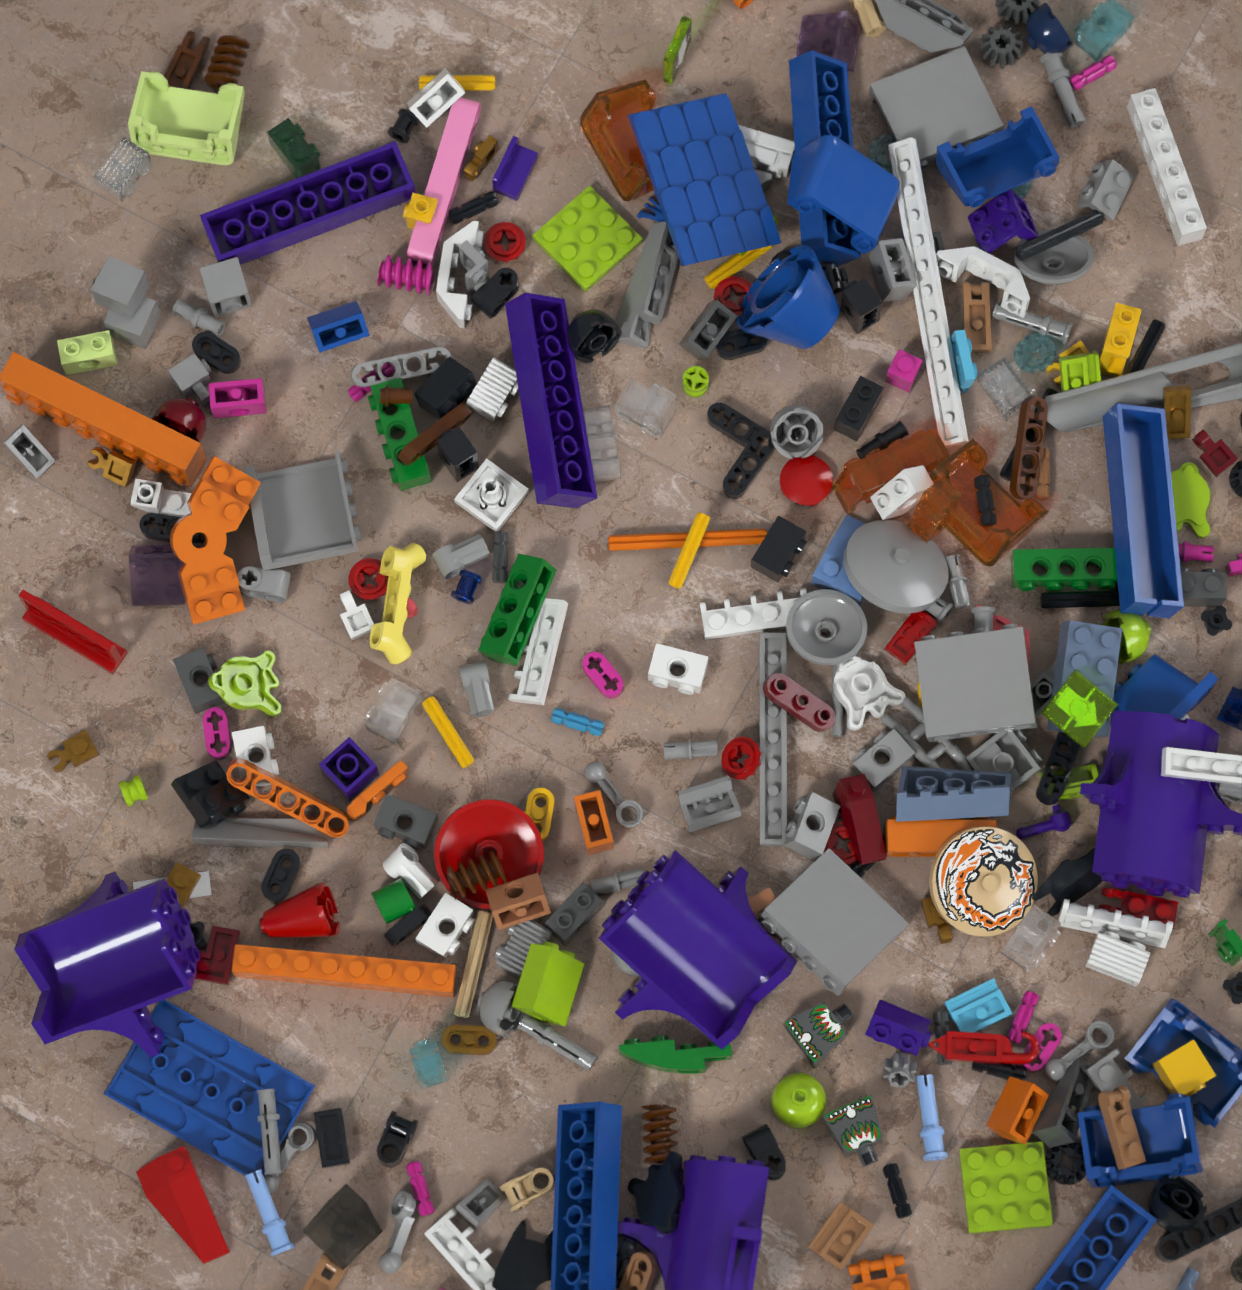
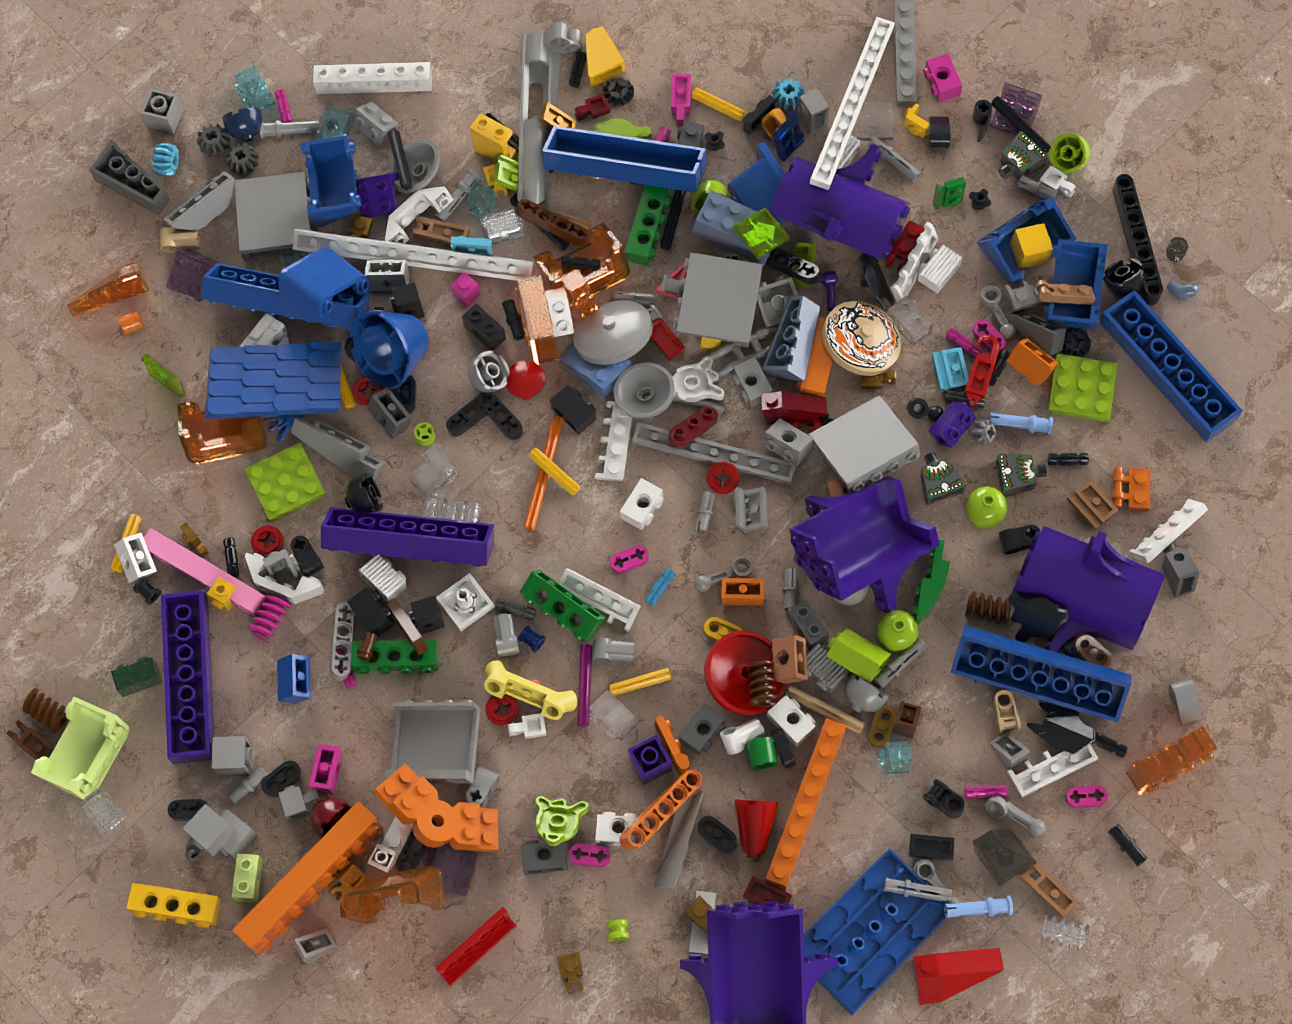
camera: 70 degrees left, 5 degrees down
black plate [171,760,250,828] -> none
dark purple panel [492,136,538,201] -> none
none -> yellow brick [126,883,222,928]
none -> black beam [167,799,210,821]
none -> clear light blue brick [315,106,353,141]
none -> clear orange windscreen [340,866,445,924]
none -> pearl gold plate [348,215,374,239]
none -> magenta axle [577,644,592,727]
none -> lime cylinder [876,610,919,654]
none -> reddish brown slope [892,701,921,739]
none -> black plate [907,397,943,422]

